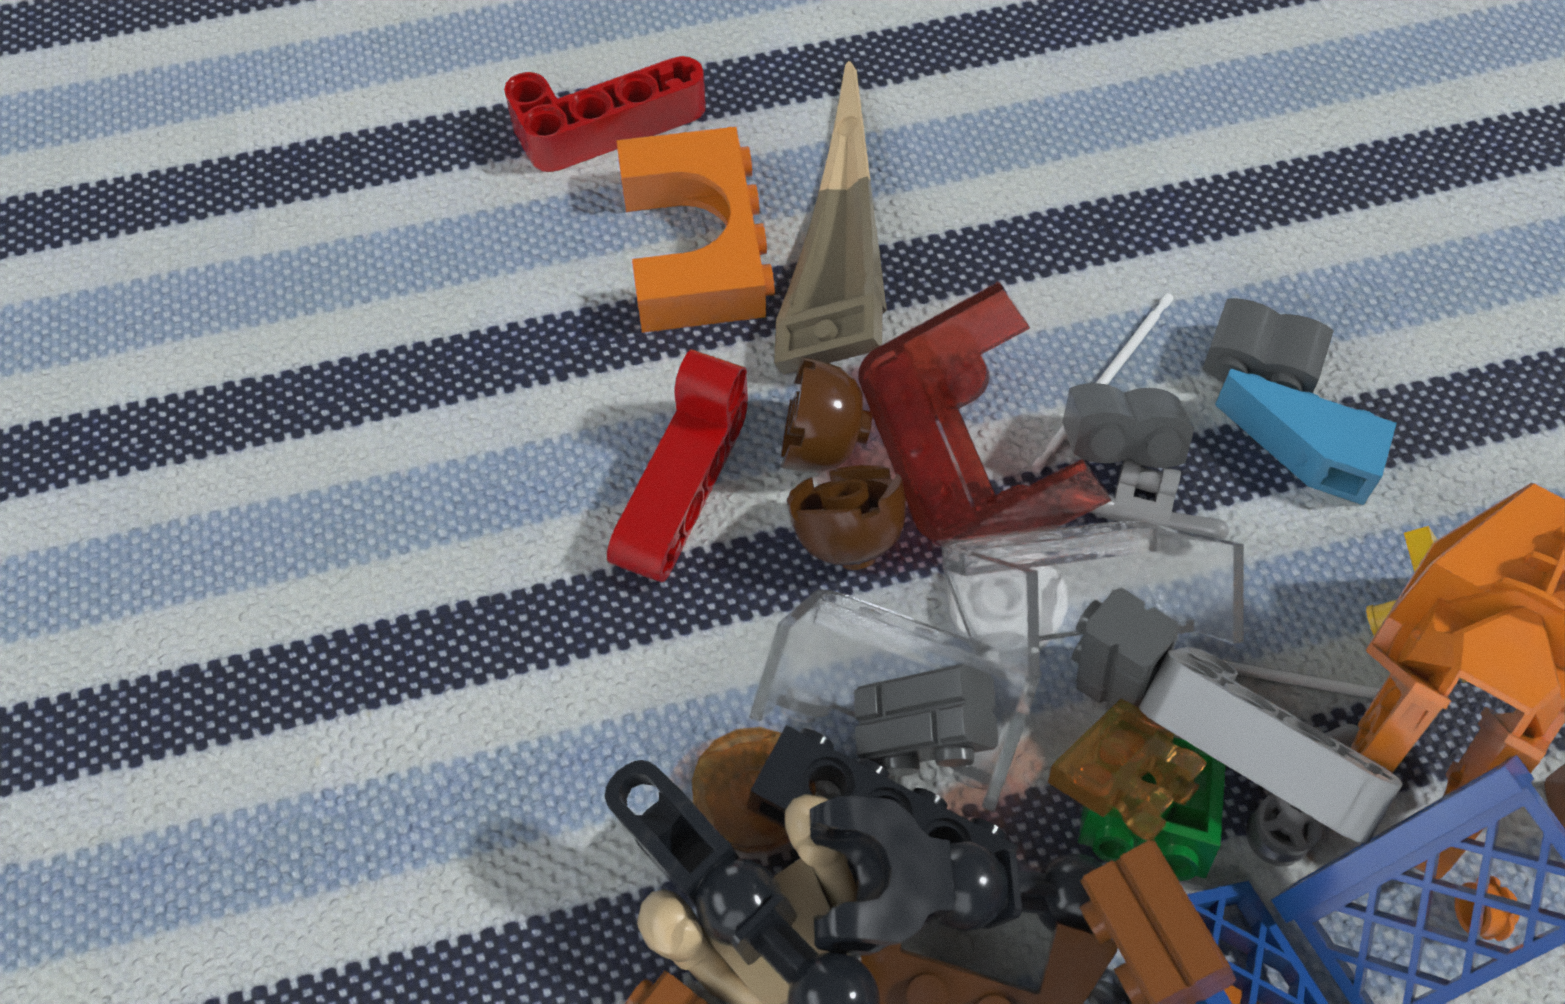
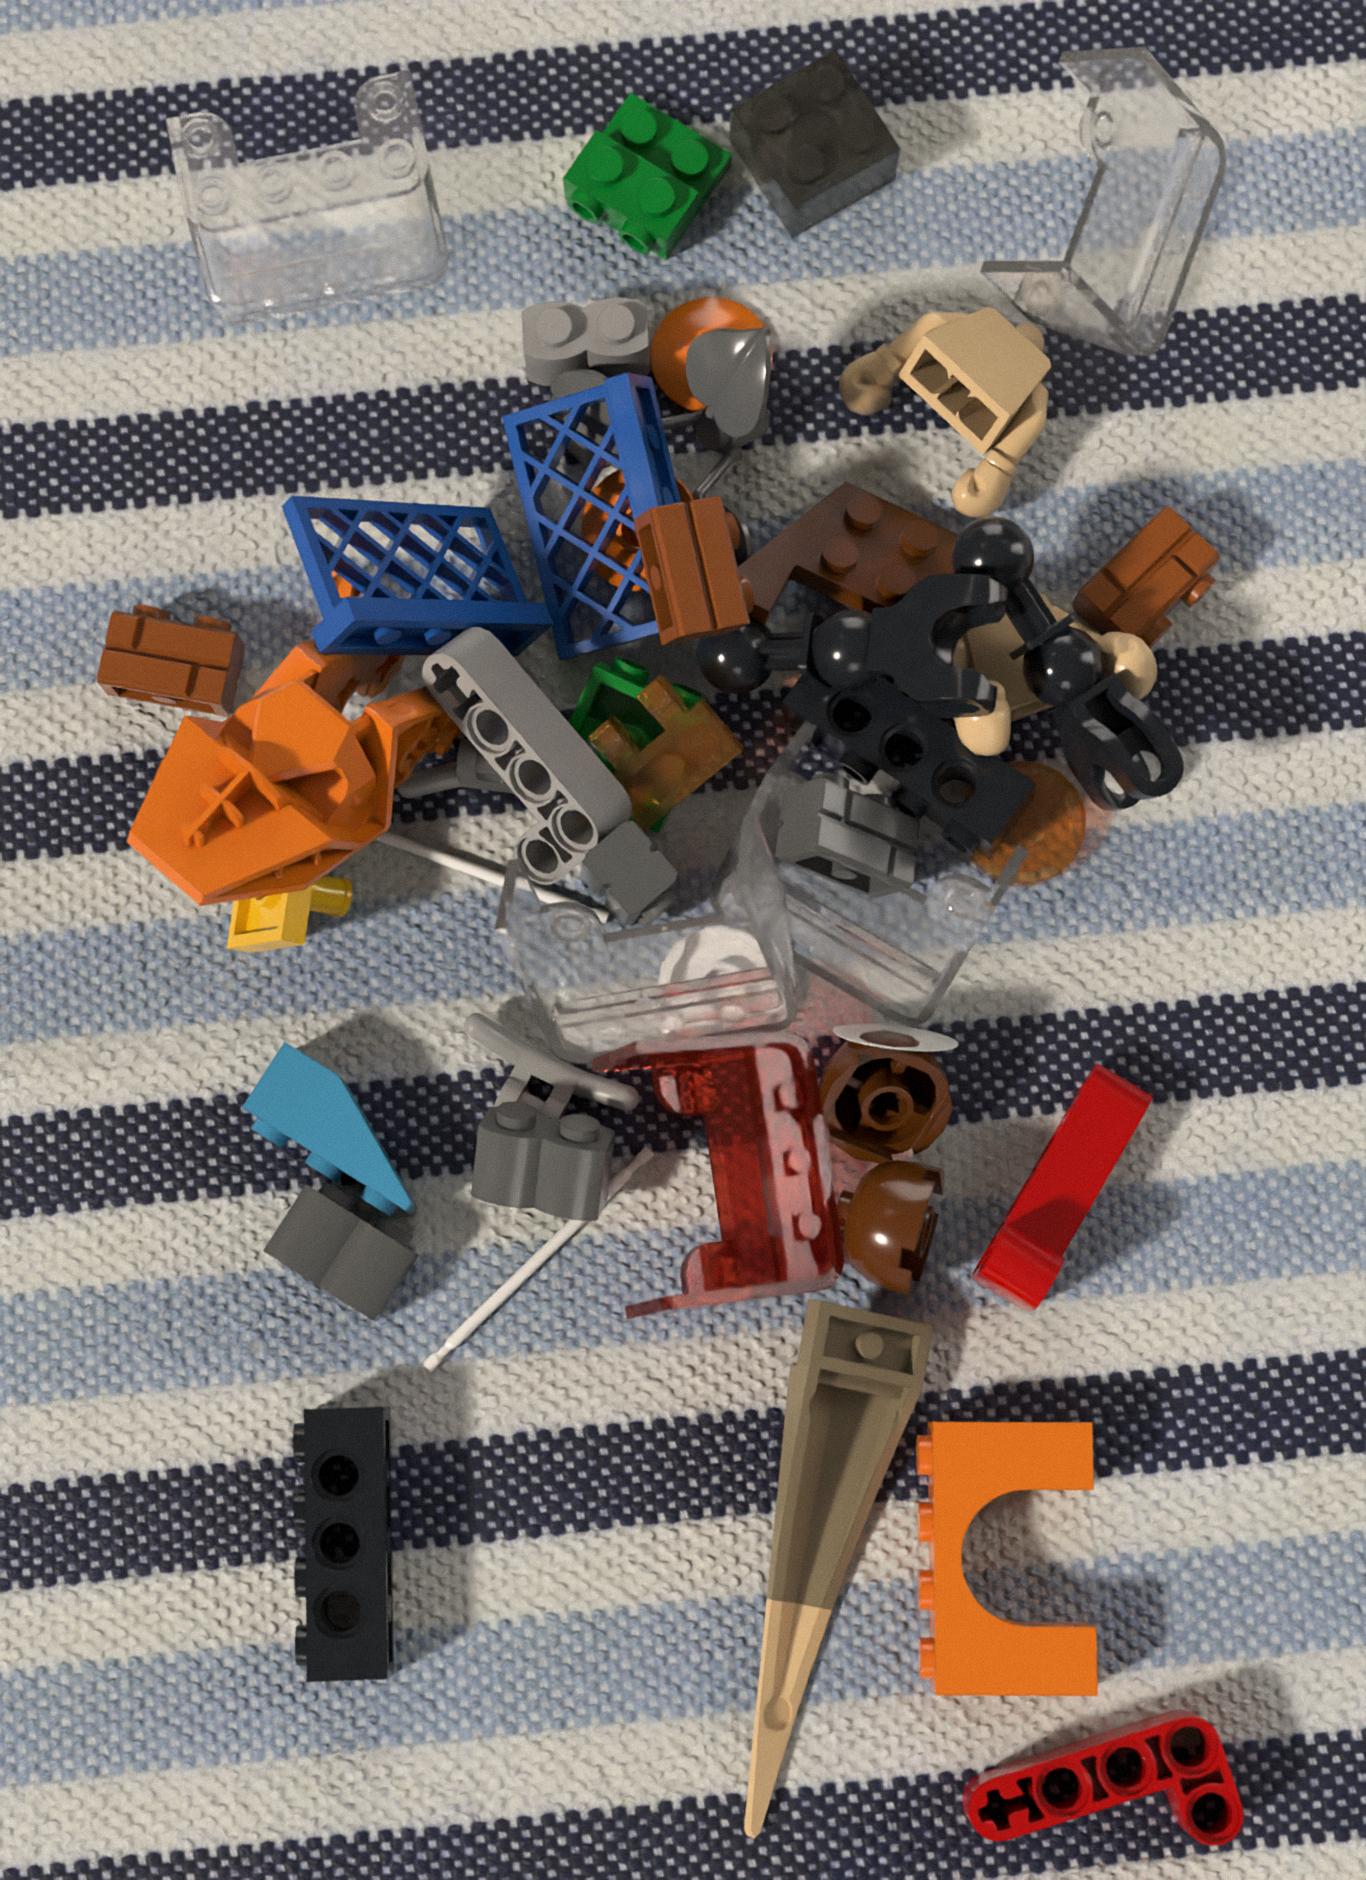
camera: 170 degrees left, 20 degrees up
none -> black brick [293,1407,395,1682]
none -> white sticker [832,1023,958,1051]

